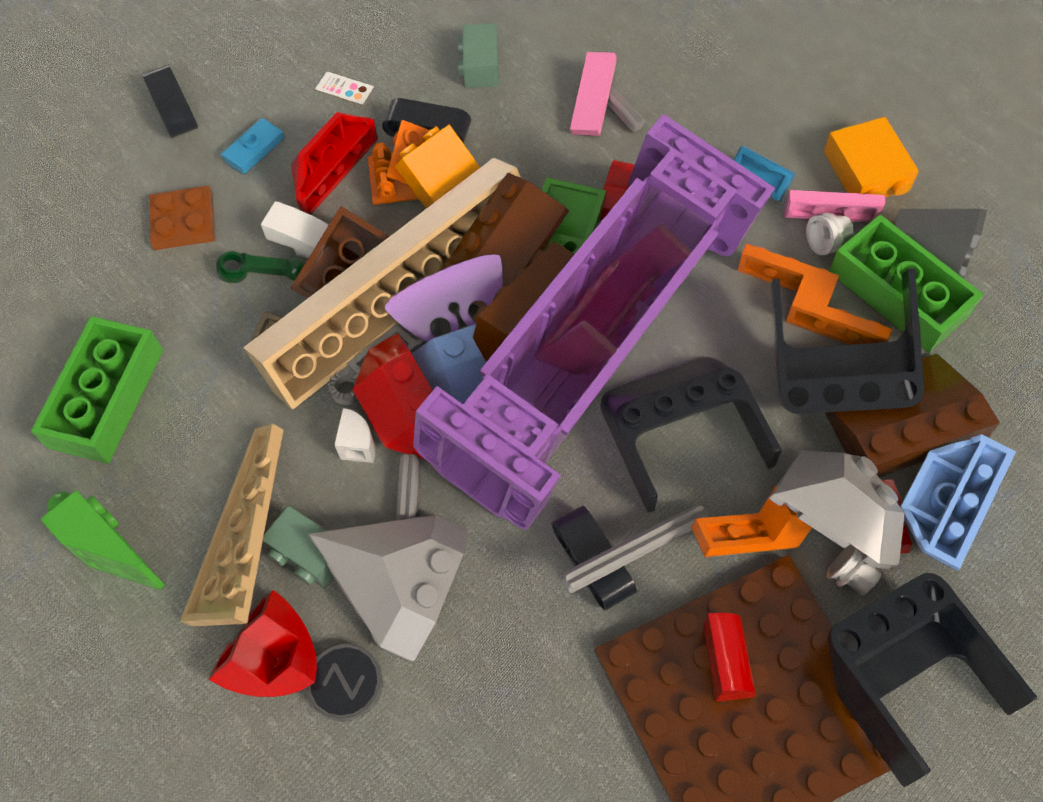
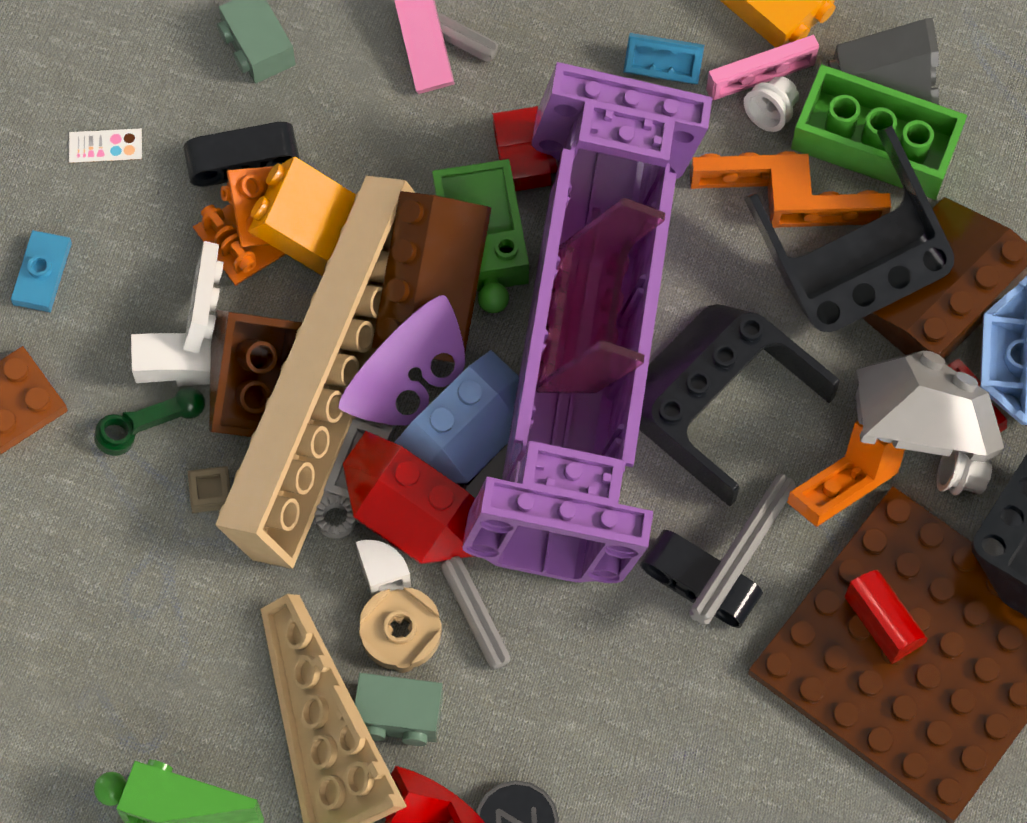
camera: 30 degrees left, 5 degrees up
bright green brick [31,316,163,464] -> none
red wedge [291,112,378,215] -> none
light grey wedge [308,515,468,663] -> none
reddish brown slope [473,241,574,362] -> none
none -> white plate [183,241,224,353]
none -> tan plate [359,587,442,673]

